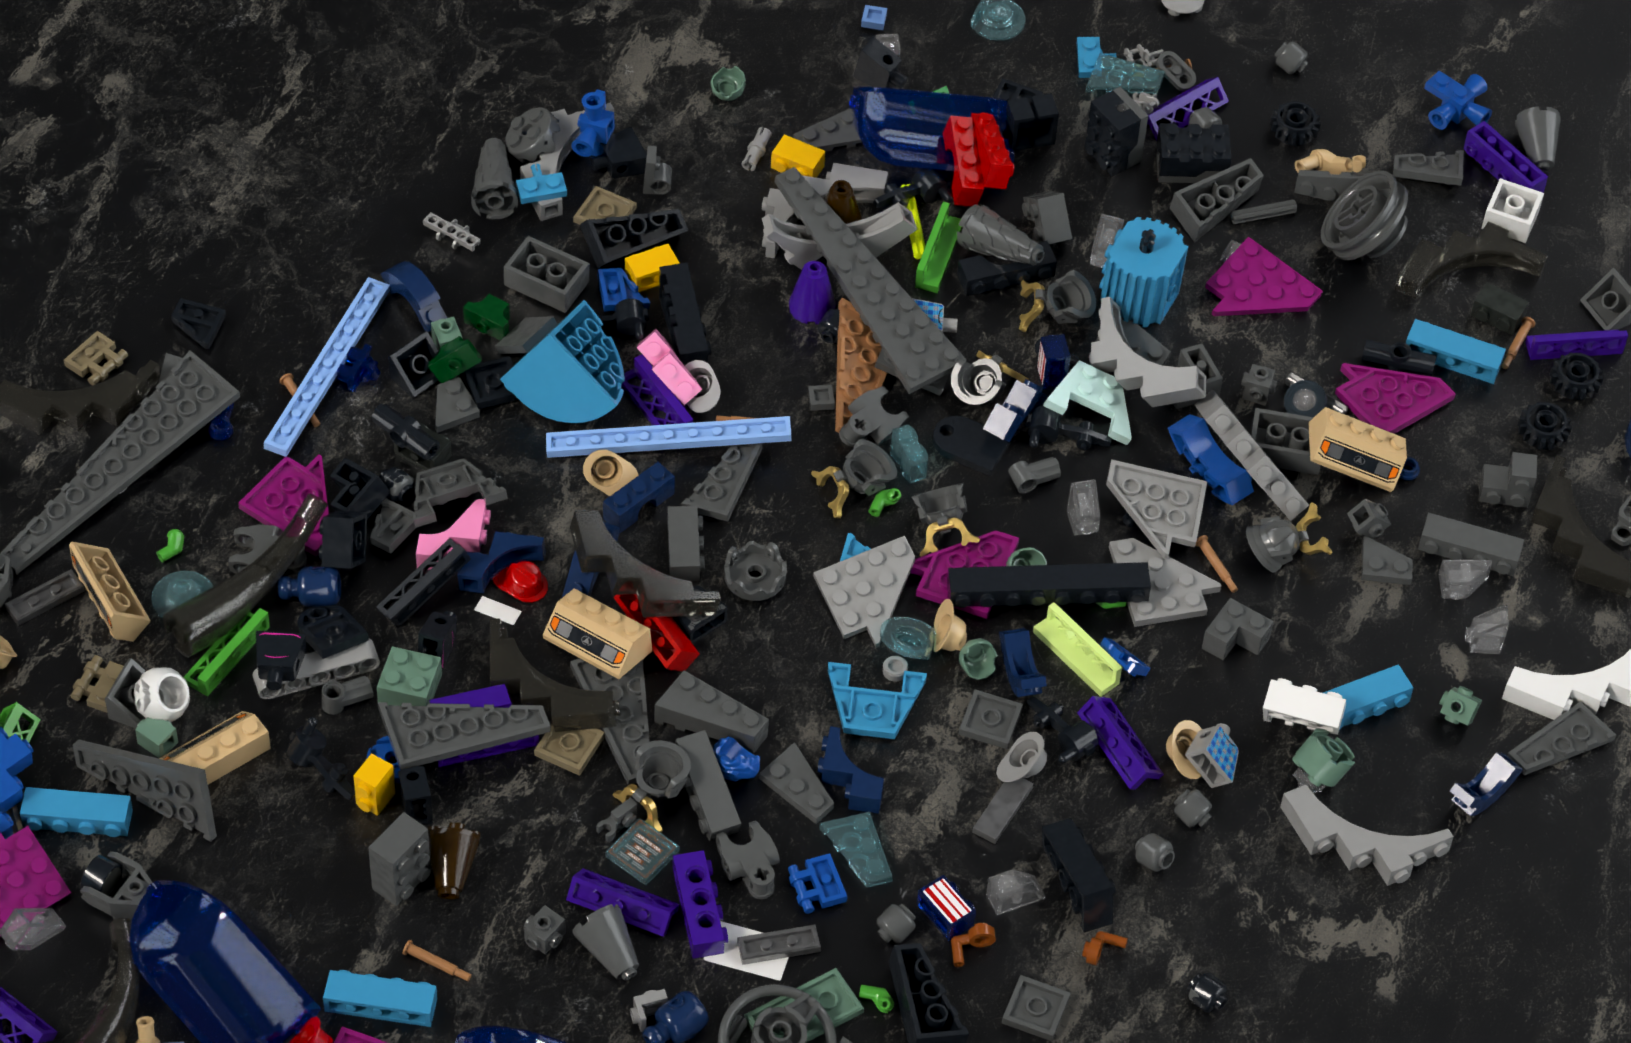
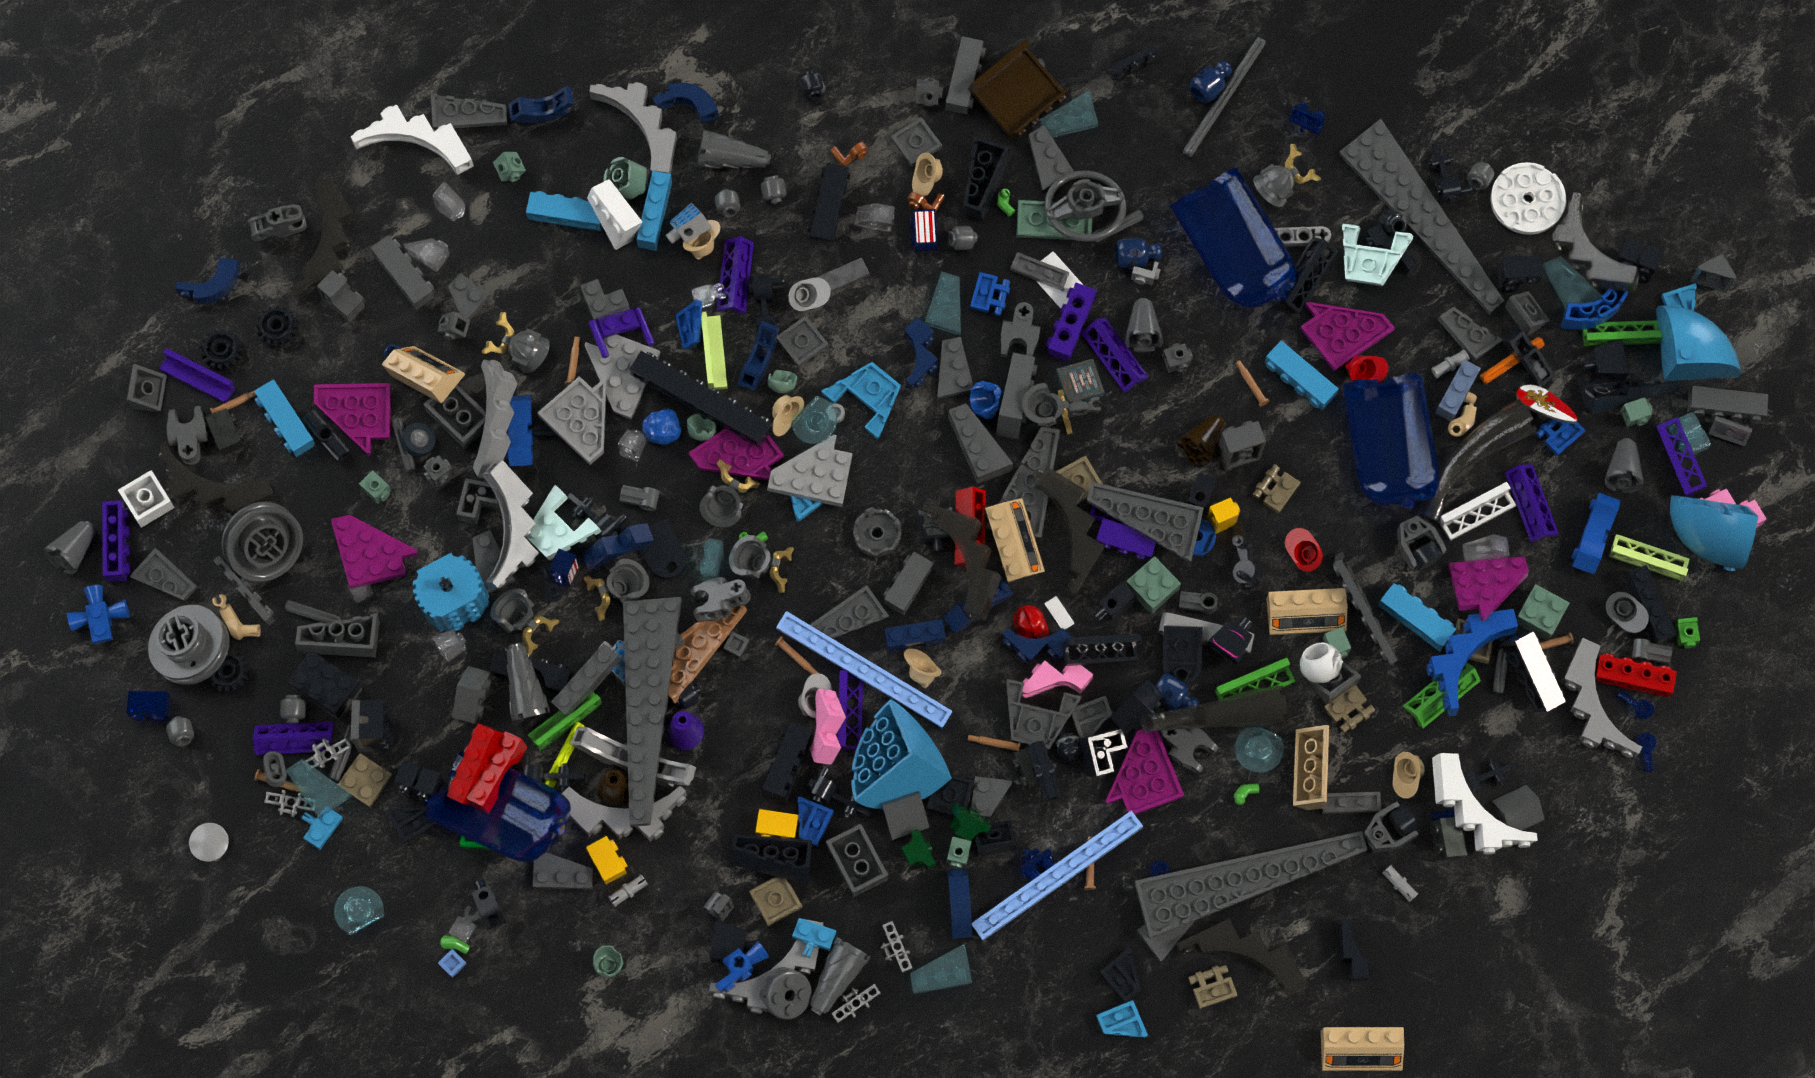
camera: 145 degrees left, 20 degrees up
none -> clear blue brick [126,691,170,721]
none -> dark grey wheel [148,605,229,685]
none -> dark grey piece [166,406,209,465]
none -> dark tan plate [337,753,393,808]
none -> sand green brick [359,470,391,504]
none -> bright green arm [440,935,470,954]
none -> dark grey brick [551,643,622,716]
none -> dark purple plate [588,307,654,358]
none -> dark azure brick [637,171,672,251]
none -> blue hair [642,409,682,445]
none -> dark blue arch [653,83,719,124]
none -> clear plate [692,283,726,307]
none -> dark grey cone [697,129,771,169]
none -> light grey piece [832,984,881,1023]
none -> clear light blue wing [910,944,972,994]
none -> tan piece [912,153,943,197]
none -> medium nougat piece [968,735,1021,751]
none -> dark azure wing [1096,1000,1148,1038]
none -> dark tan plate [1252,465,1301,514]
none -> red piece [1285,528,1323,572]
none -> white fence [1438,482,1516,541]

